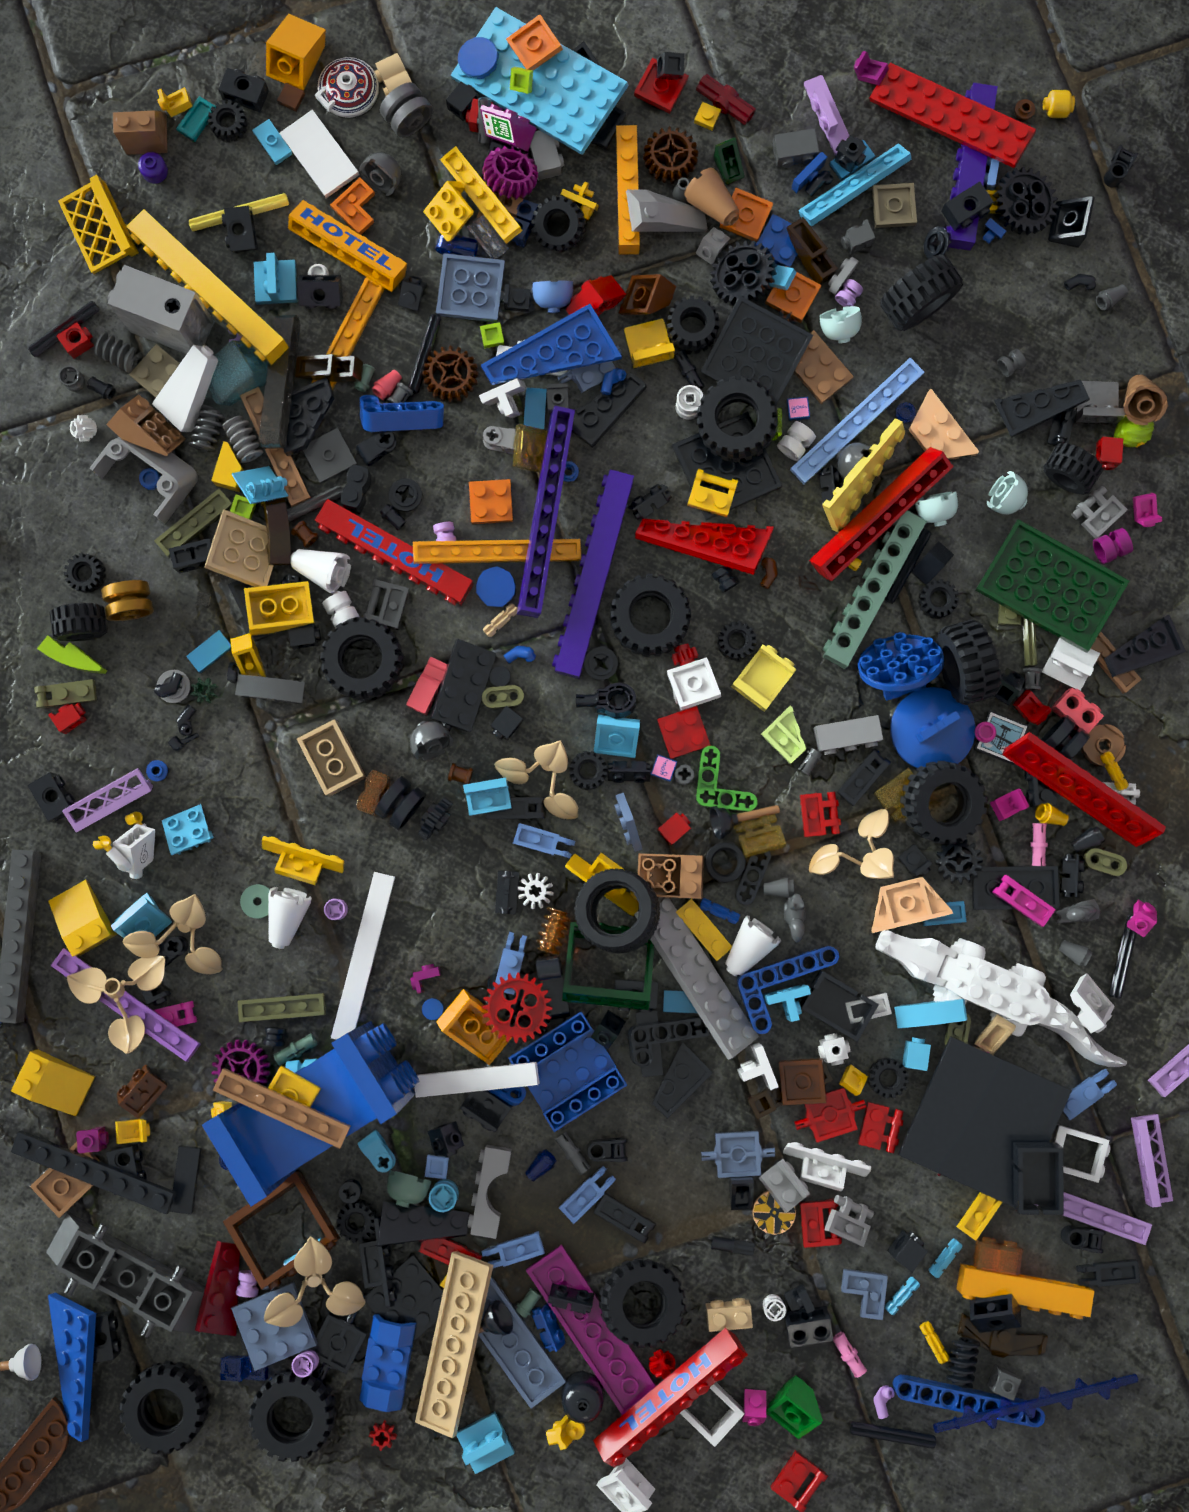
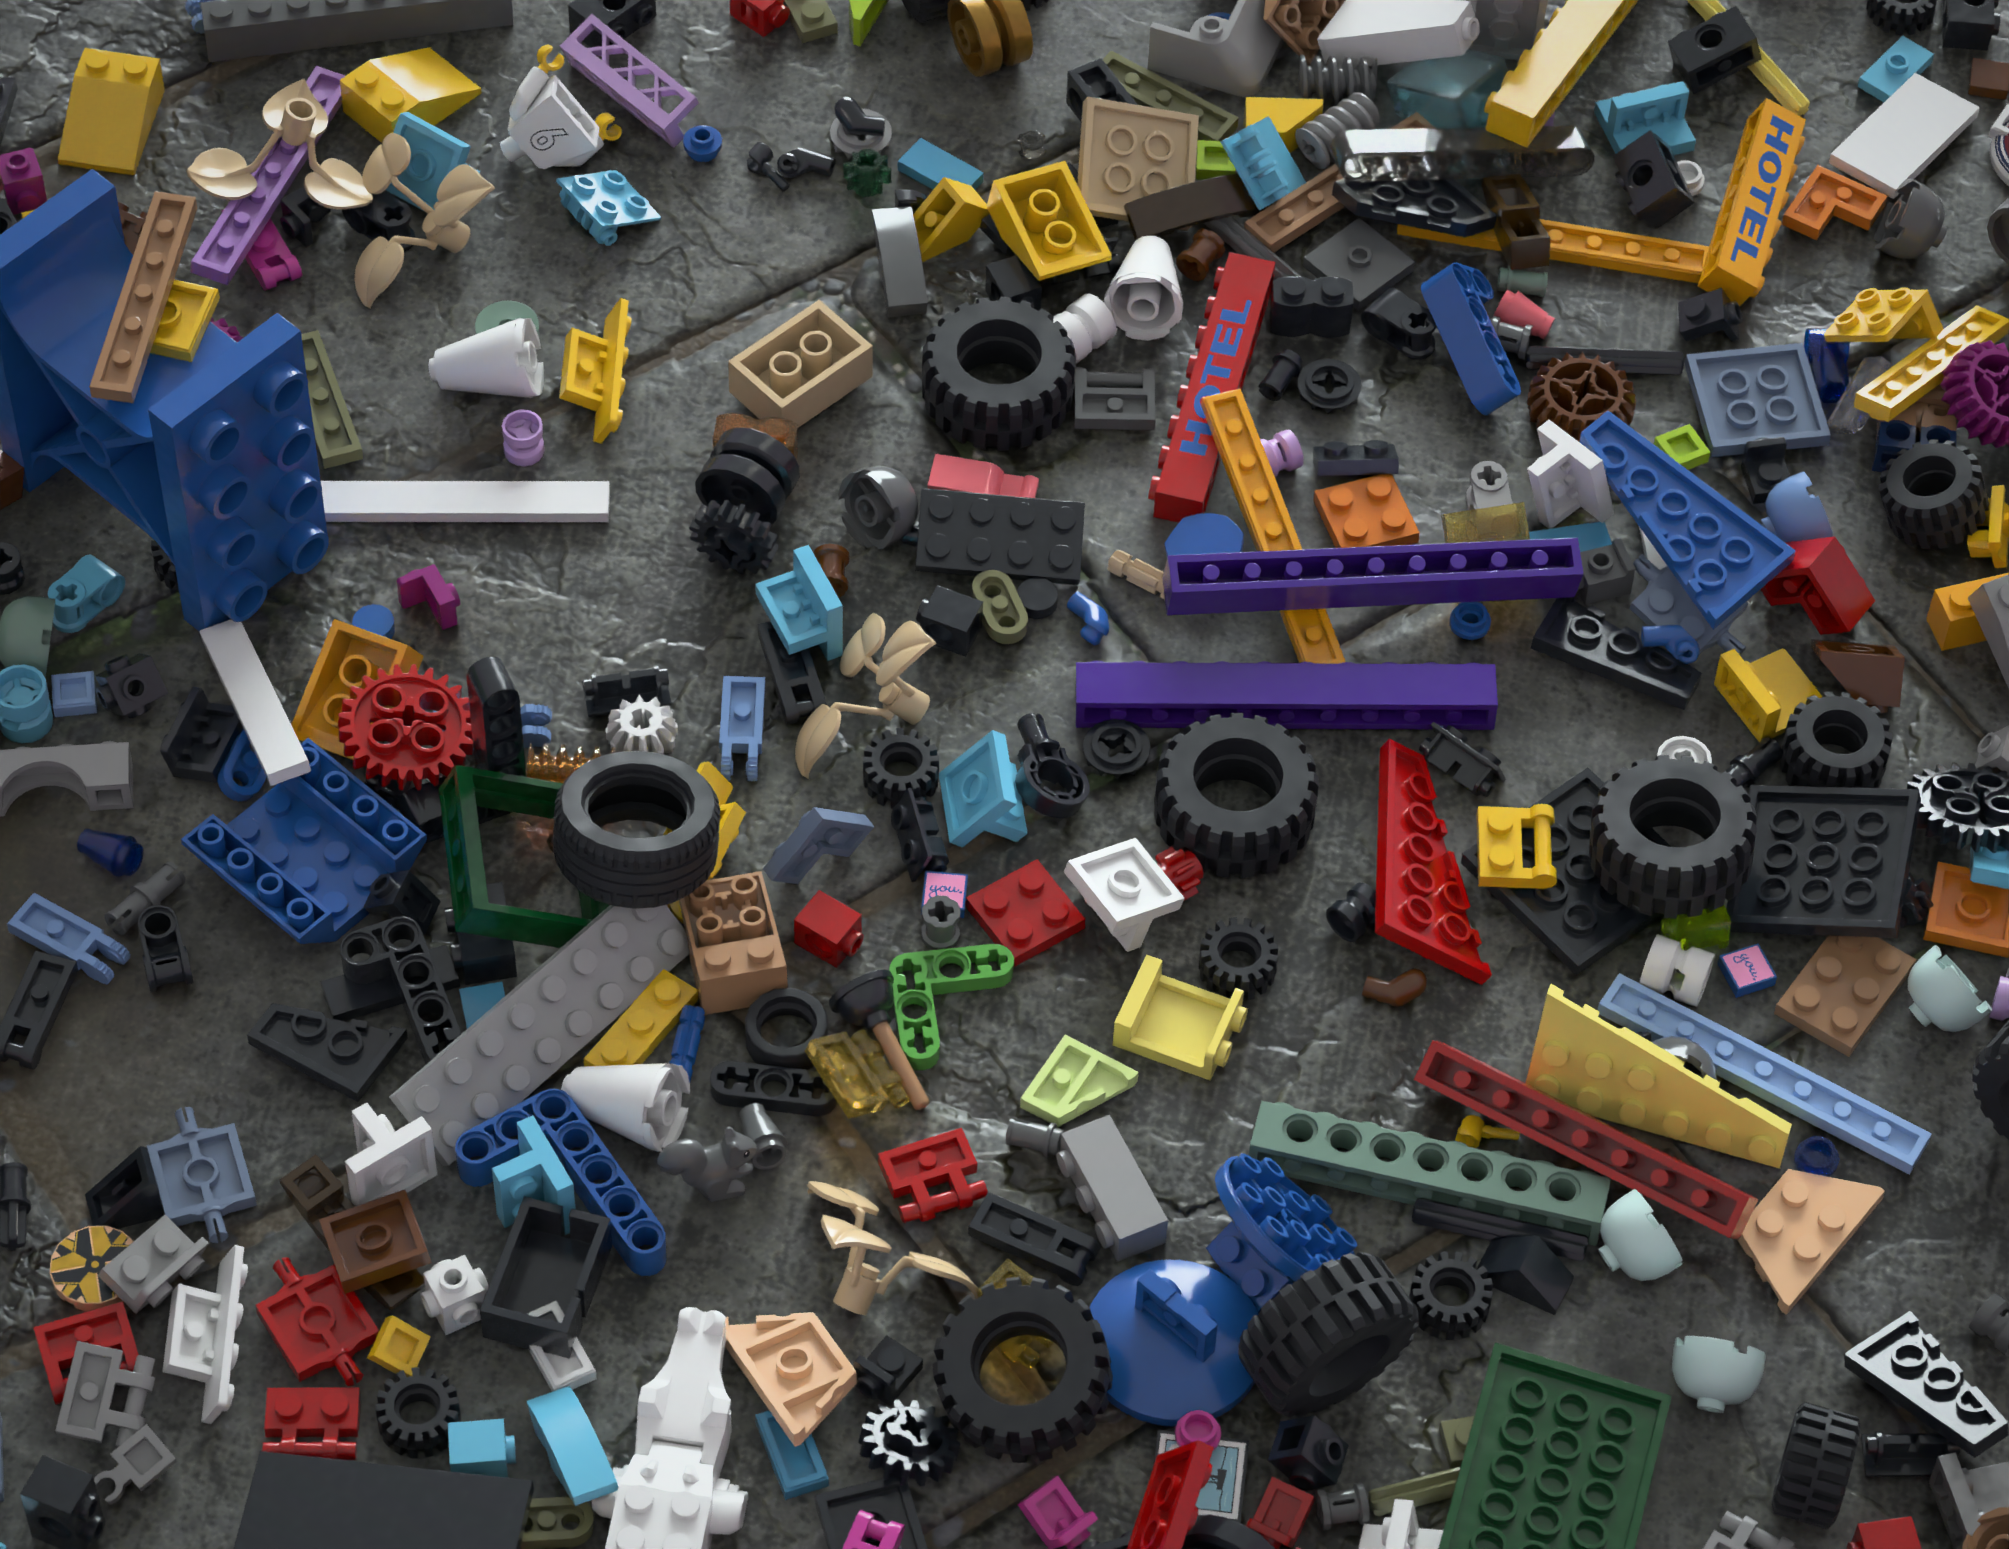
camera: 75 degrees right, 30 degrees down
none -> light grey plate [94,1424,178,1505]
none -> black plate [1313,440,1399,476]

